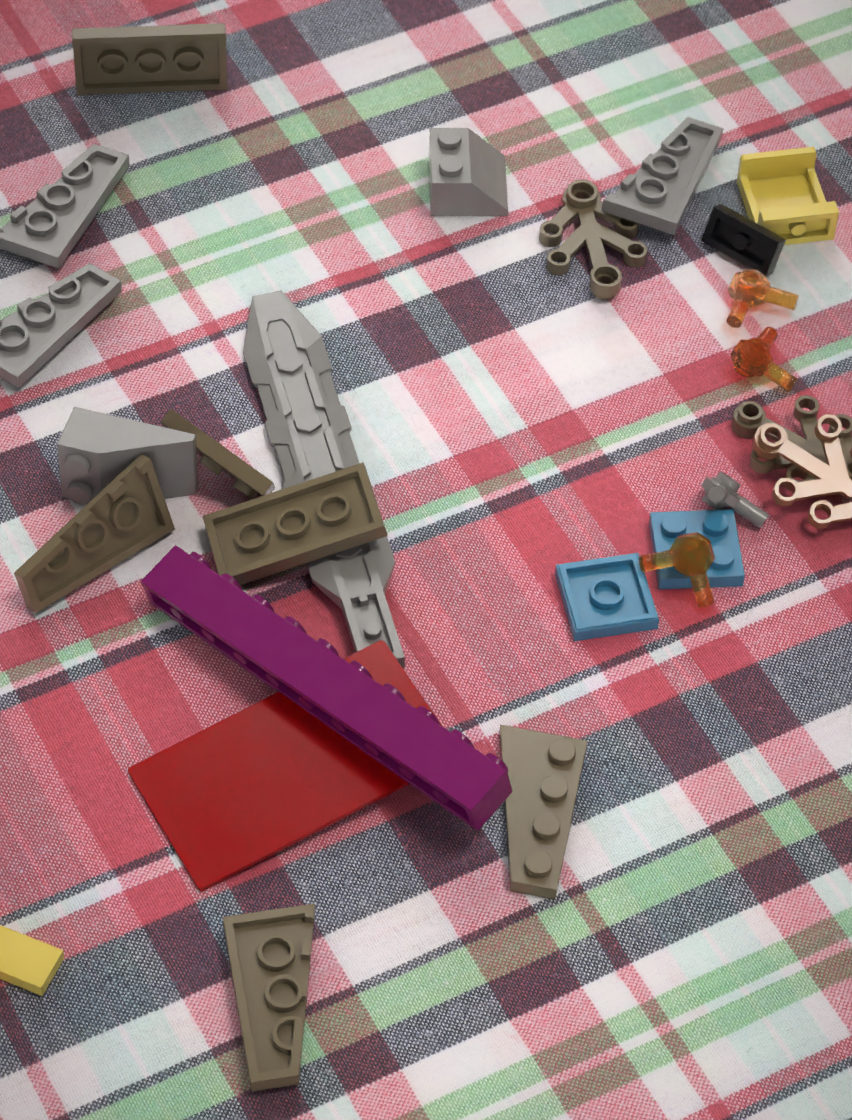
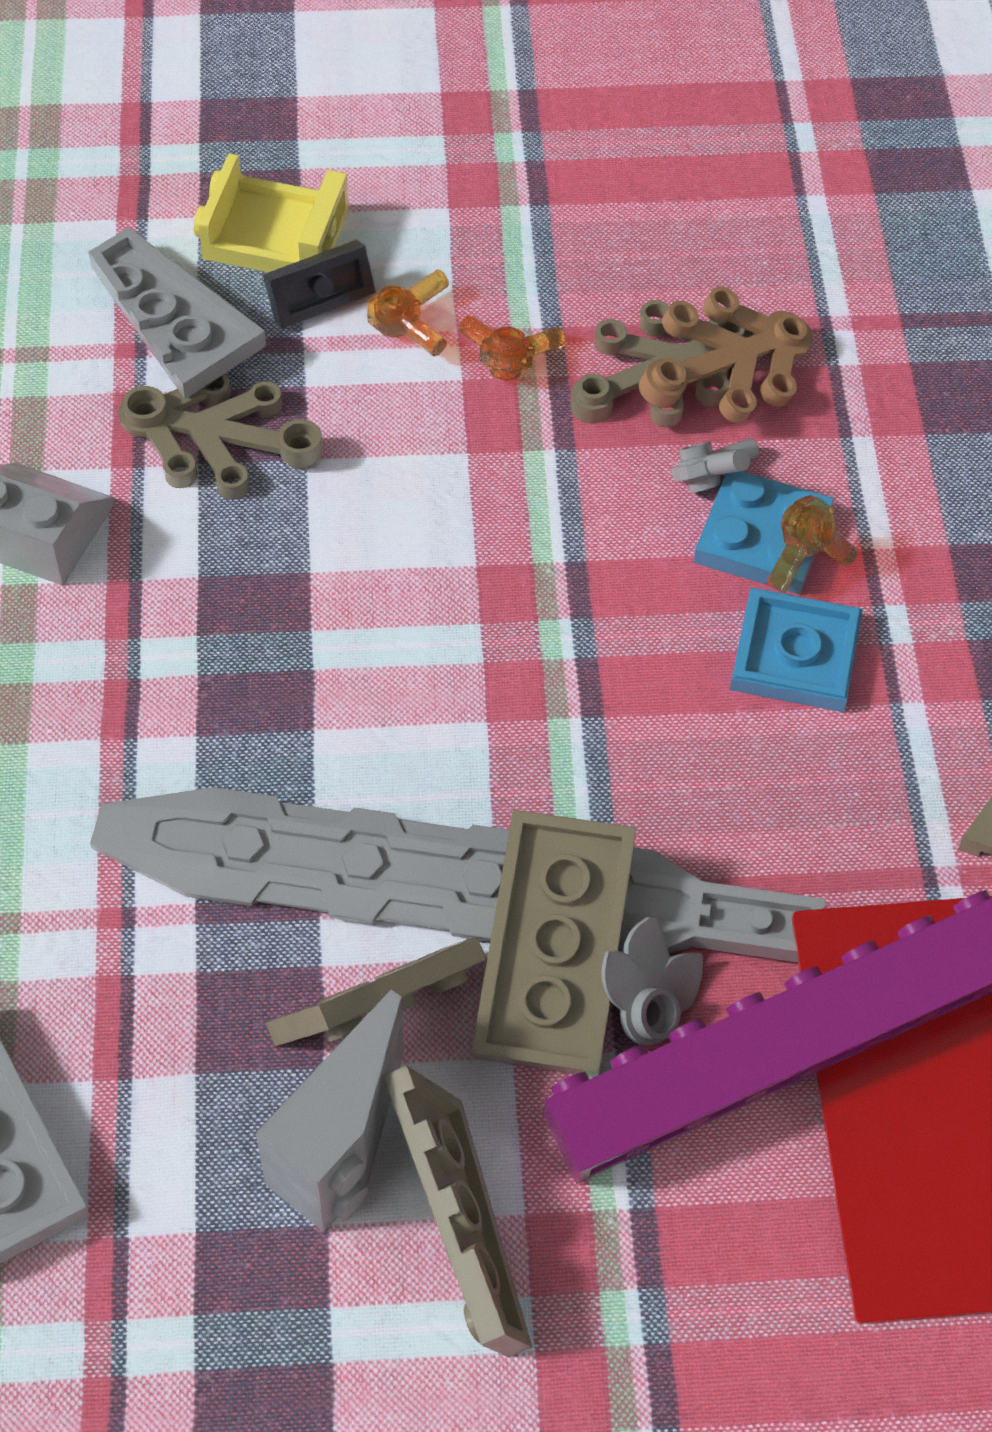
camera: 65 degrees left, 5 degrees up
none -> light grey plate [602,917,703,1045]

